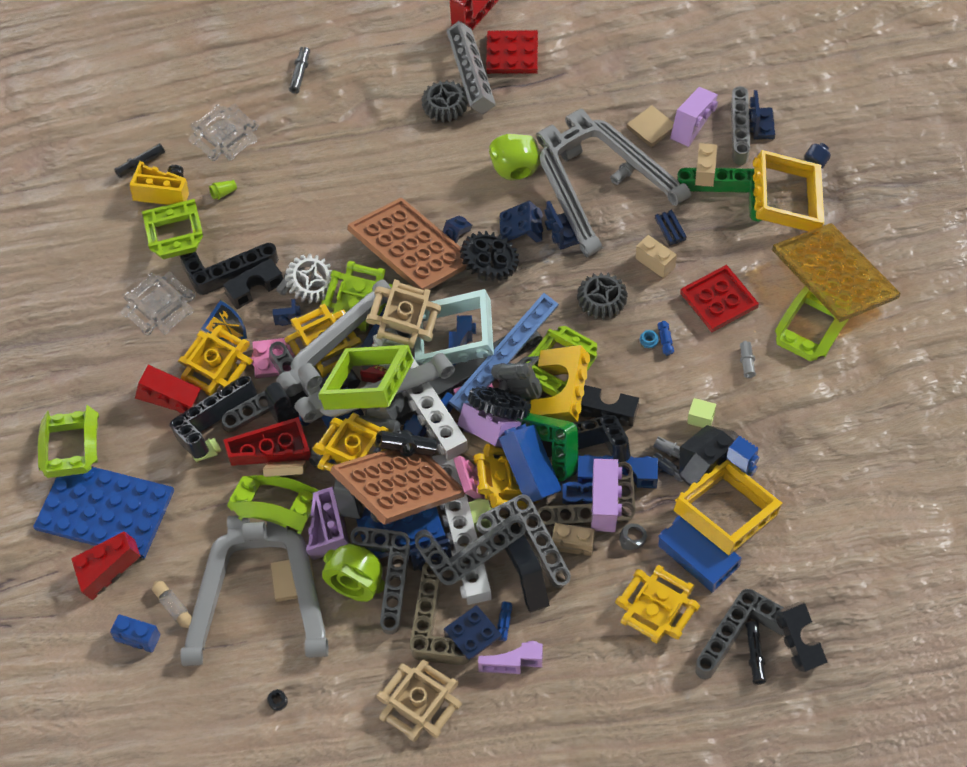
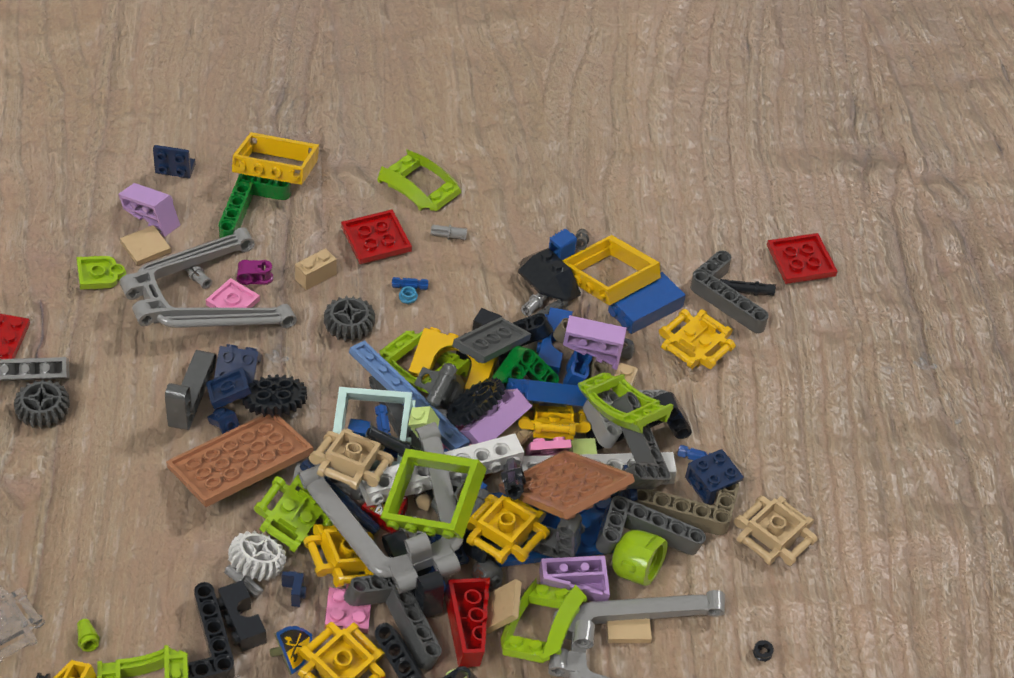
camera: 90 degrees left, 10 degrees down
lavender slope [478,641,543,674] -> none
lime piece [489,134,541,180] -> none
dark blue bracket [544,201,580,250] -> none
dark blue tile [655,209,687,246] -> none
yellowish green panel [687,398,716,428] -> none
tan brick [695,143,717,187] -> none
light grey beam [731,86,750,165] -> none
clear yellow plate [772,223,901,322] -> none
black arch [776,602,828,672] -> none
dark blue head [804,143,831,169] -> none
none -> lime plate [76,256,126,290]
none -> dark grey beam [165,350,217,430]
none -> bright pink plate [206,278,260,308]
none -> dark blue plate [206,367,251,409]
none -> magenta piece [236,260,274,285]
none -> black pin [365,425,422,457]
none -> blue axle [375,404,391,435]
none -> yellowish green brick [408,406,440,438]
none -> dark grey plate [452,317,531,364]
none -> dark grey pin [576,229,589,250]
none -> lime wedge [578,373,673,434]
none -> red plate [767,233,838,284]

